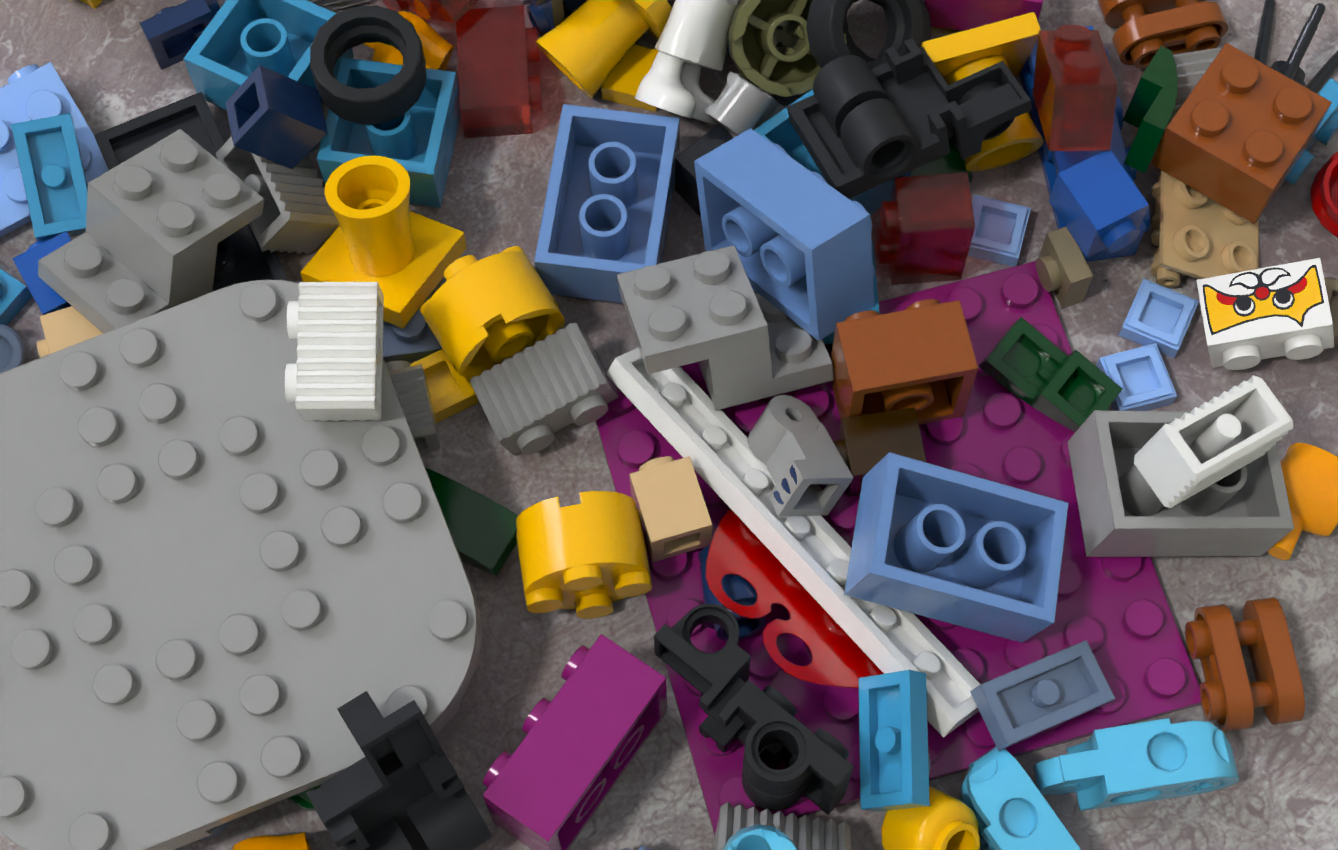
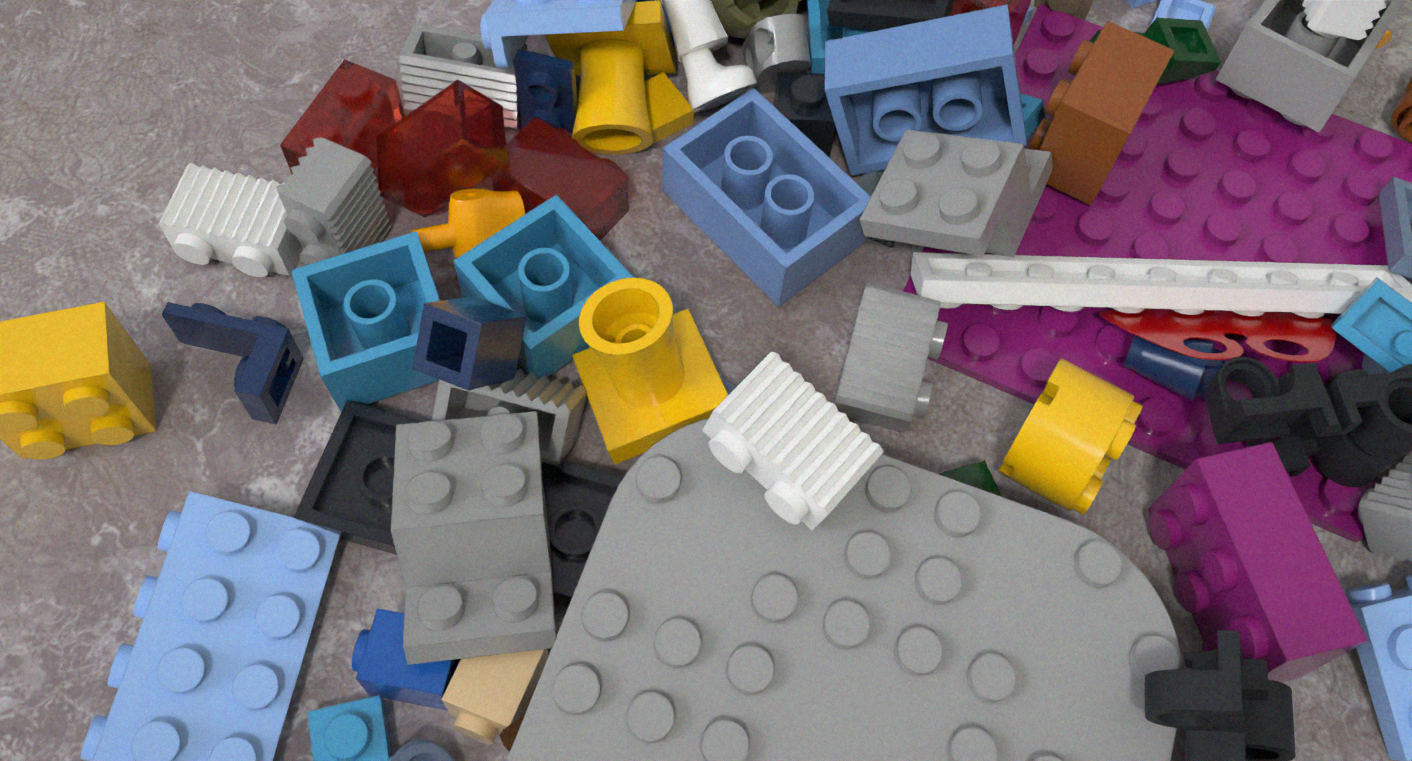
camera: 55 degrees left, 5 degrees down
dark azure plate [11,113,88,241] -> none
black tyre [310,5,426,125] -> none
yellow brick [420,246,565,383] -> none
tan brick [629,456,712,562] -> none
light grey leg [747,395,854,517] -> none
dark brown brick [833,407,927,497] -> none
medium blue brick [844,452,1068,643] -> none

